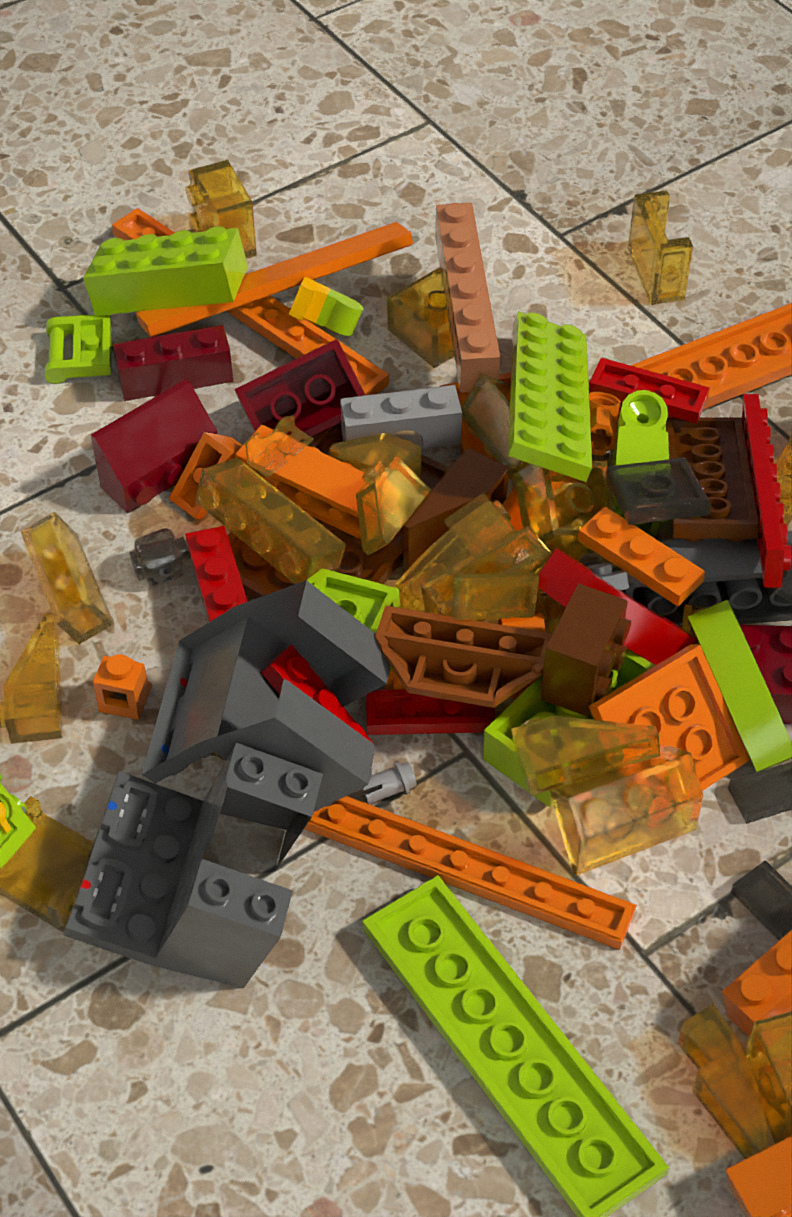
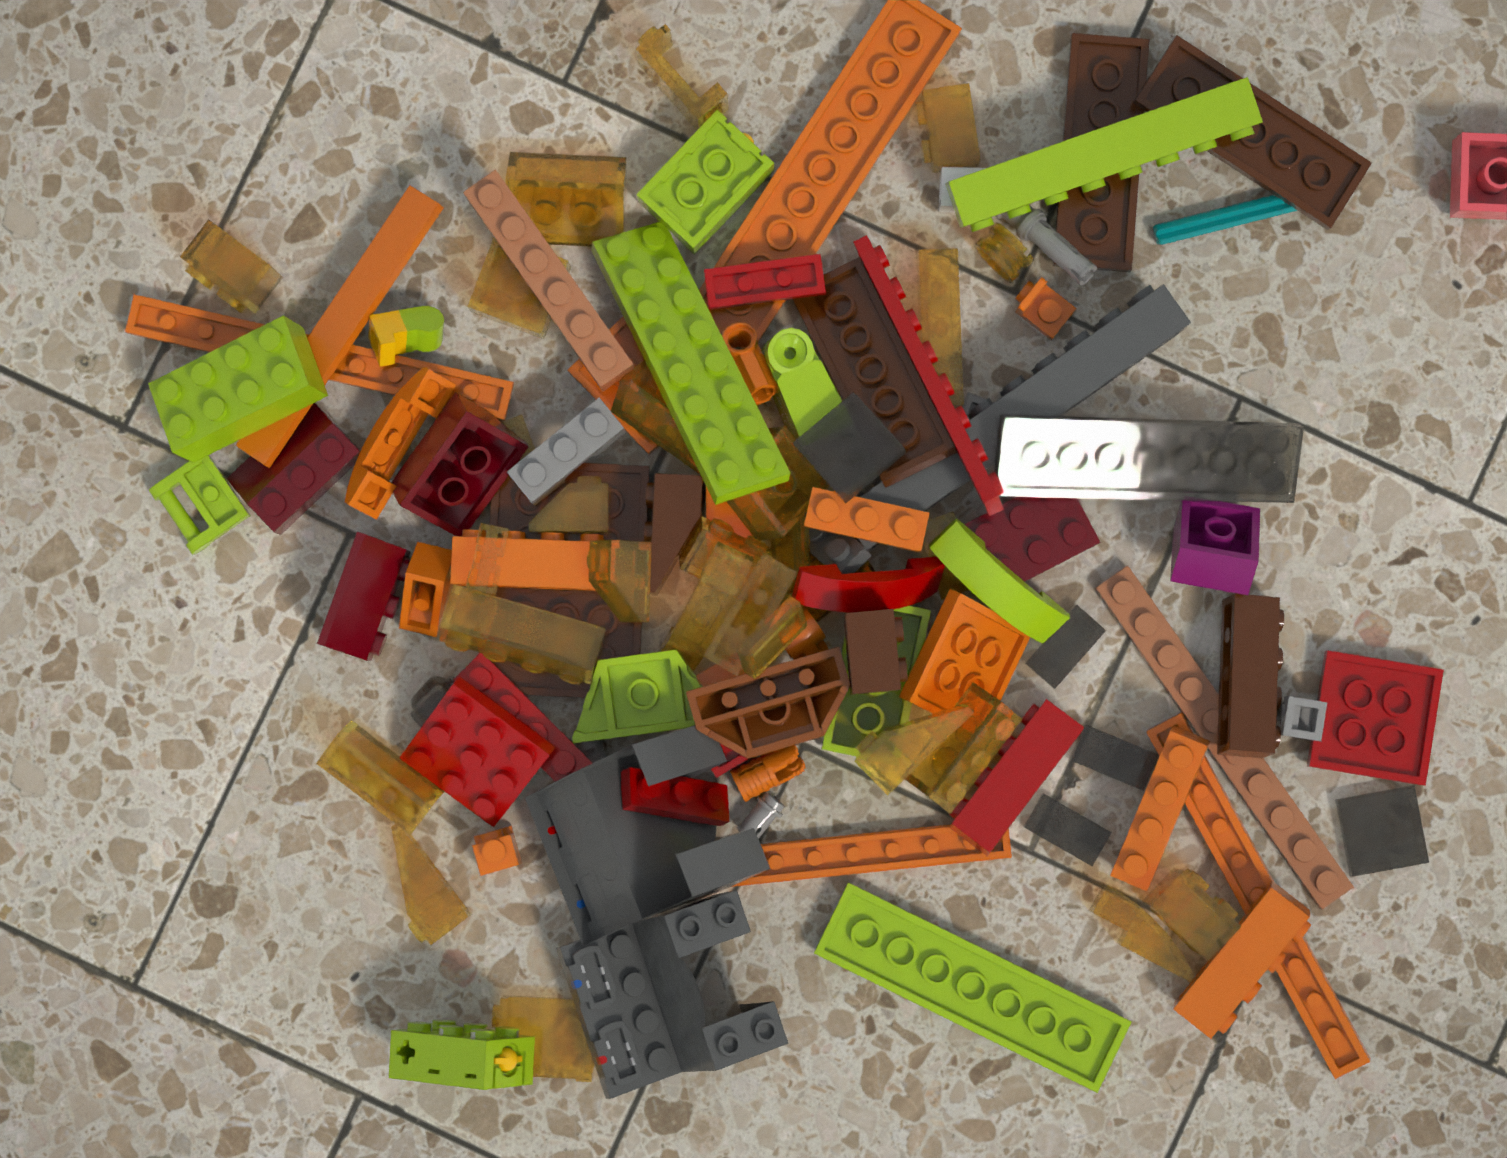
camera: 25 degrees left, 35 degrees up
none -> orange slope [345,367,456,520]
none -> red plate [399,676,555,828]
none -> clear yellow slope [506,152,627,247]
none -> lime piece [636,110,774,255]
none -> orange hinge [730,745,806,802]
none -> red brick [949,699,1084,856]
none -> clear smoke tile [1023,793,1112,866]

